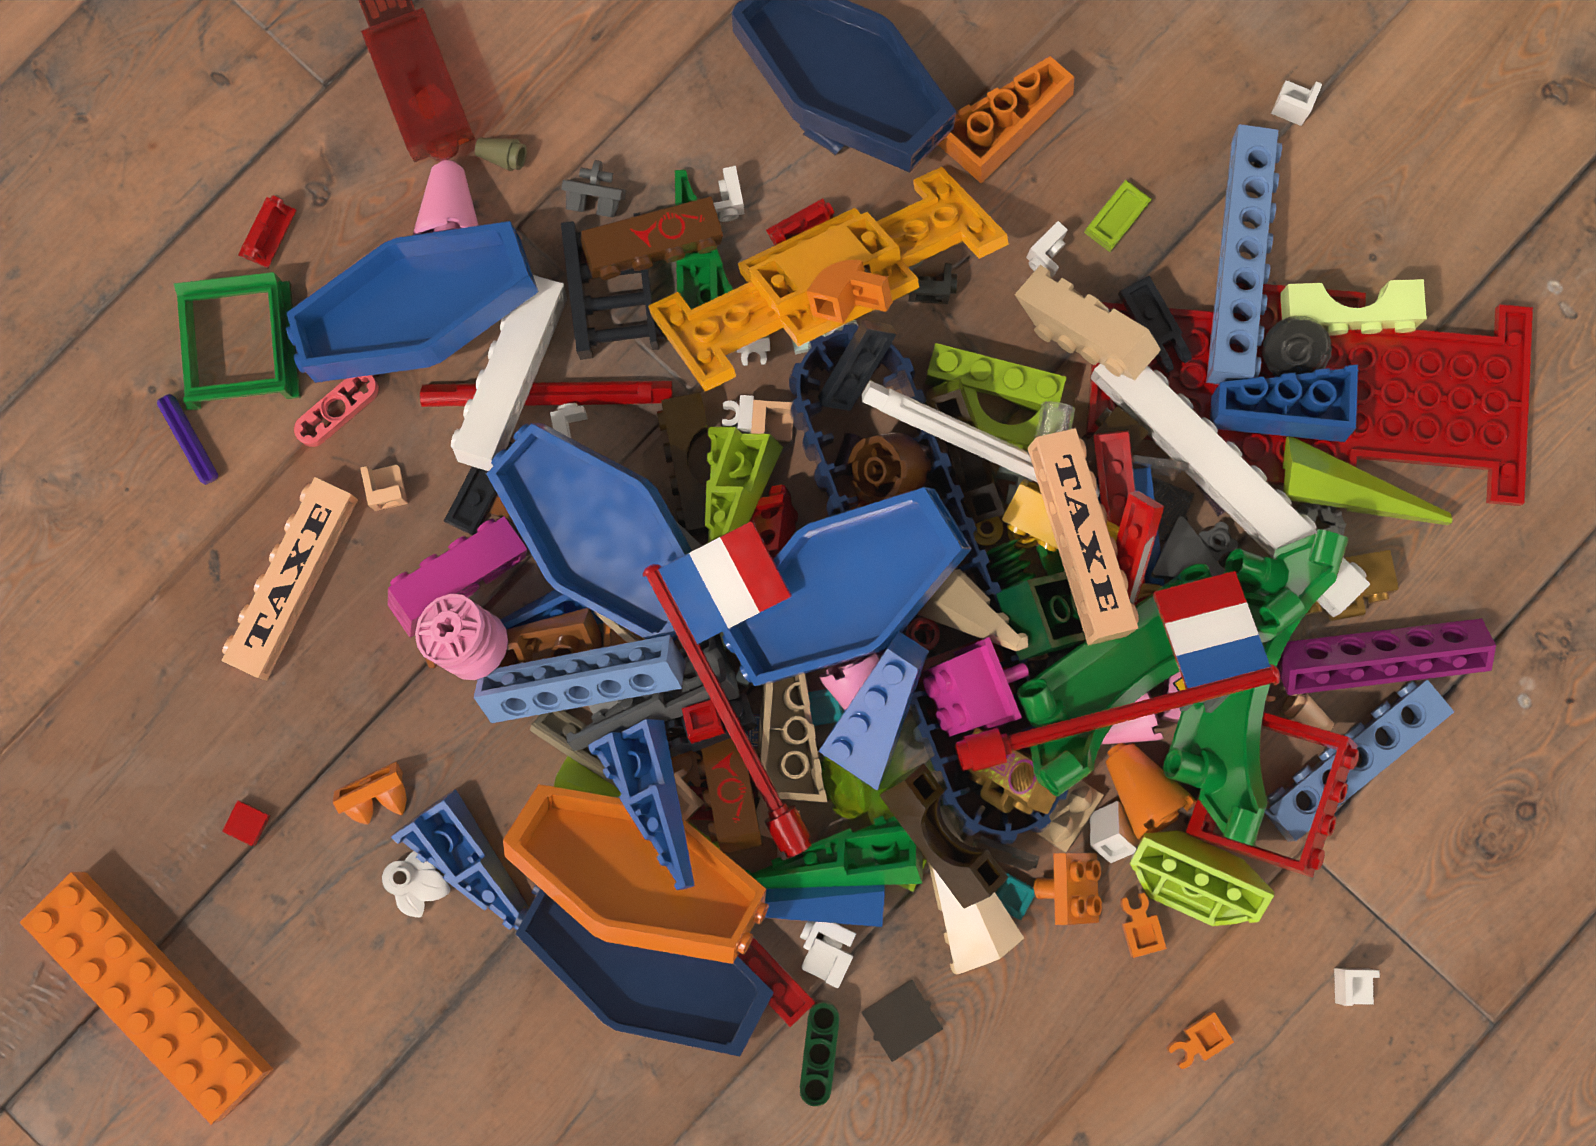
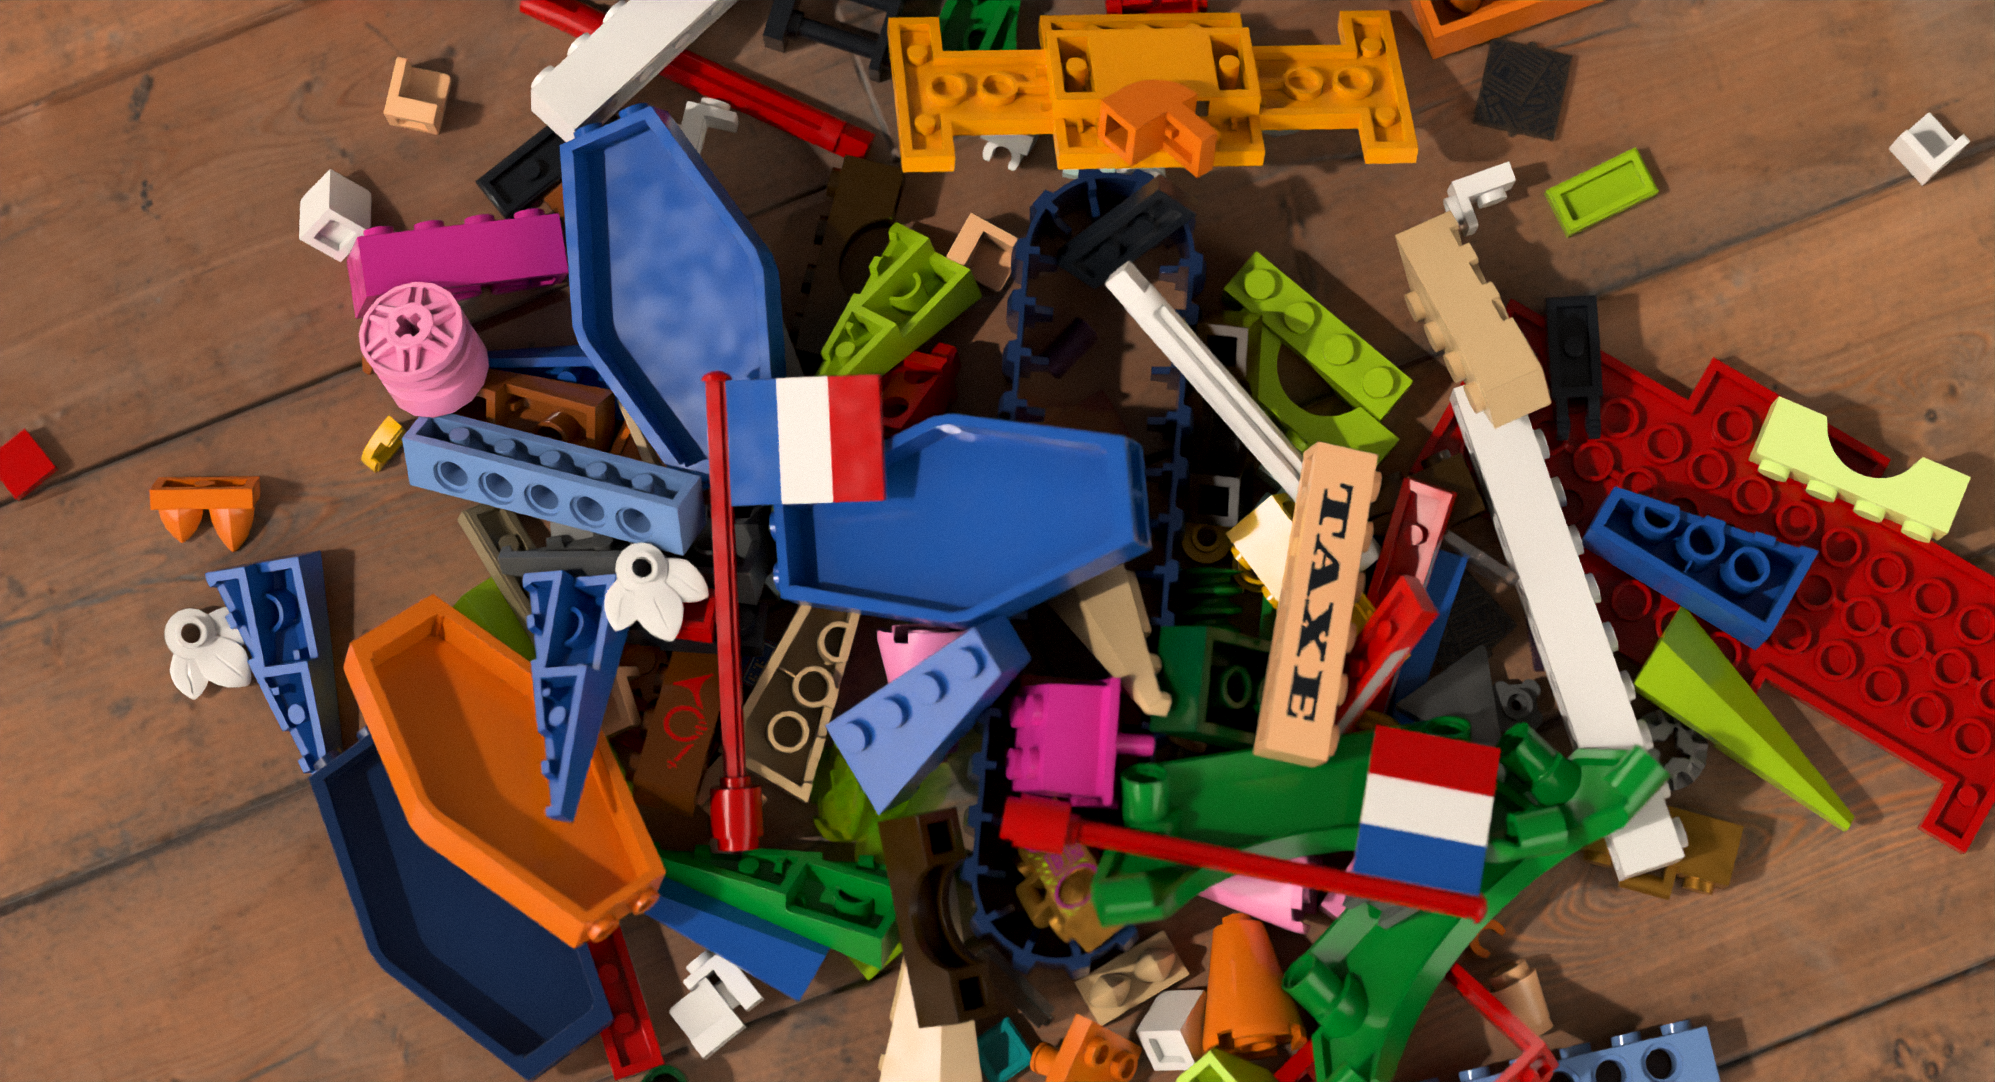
camera: 25 degrees right, 0 degrees up
light nougat brick [221,477,358,681] -> none
white tile [722,395,754,434] -> none
teal tile [808,689,843,727] -> none
reddish brown brick [848,433,931,504] -> none
red cone [906,617,940,651] -> none
pearl dark grey bracket [908,263,957,304] -> none
clear brick [1035,402,1075,438] -> none
medium blue brick [1206,124,1282,384] -> none
clear smoke tile [1262,316,1332,377] -> none
magenta brick [1277,618,1496,695] -> none
none -> white panel [299,169,371,262]
none -> yellow tile [361,415,406,473]
none -> white plate [605,543,709,642]
none -> clear smoke piece [1472,38,1572,142]

